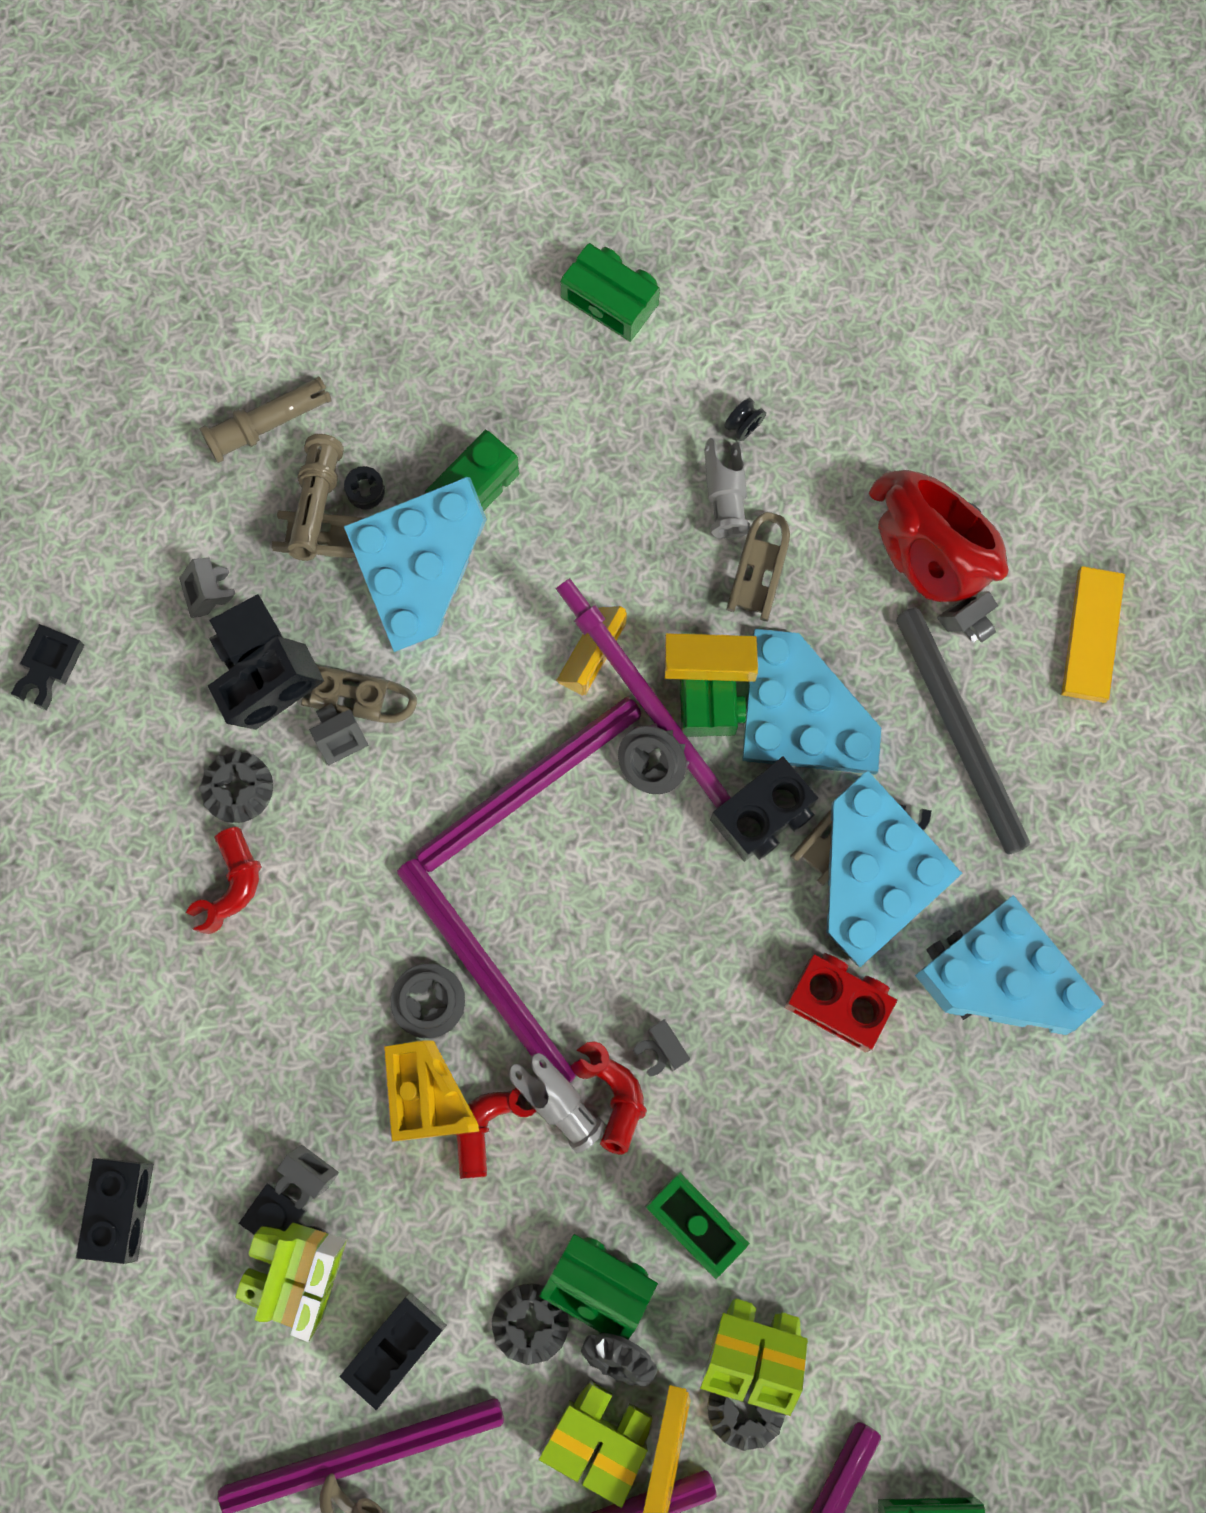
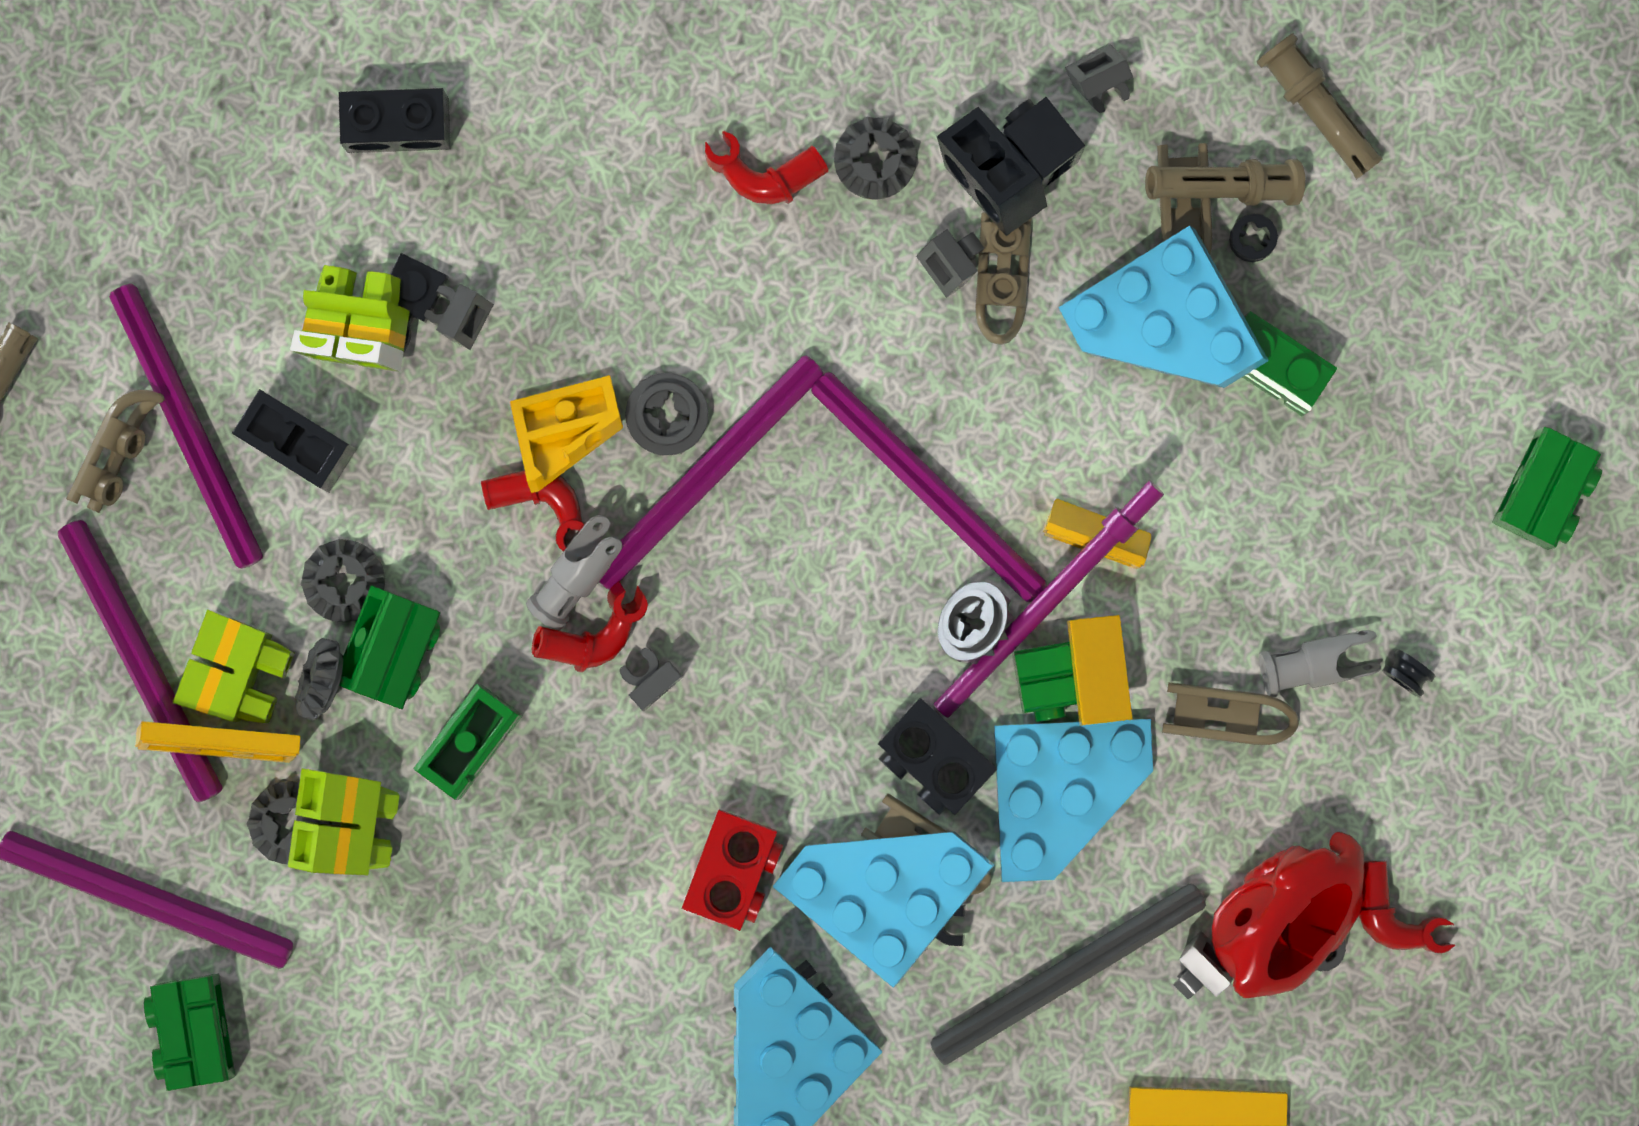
camera: 85 degrees right, 10 degrees up
none -> red piece [1359,861,1455,954]

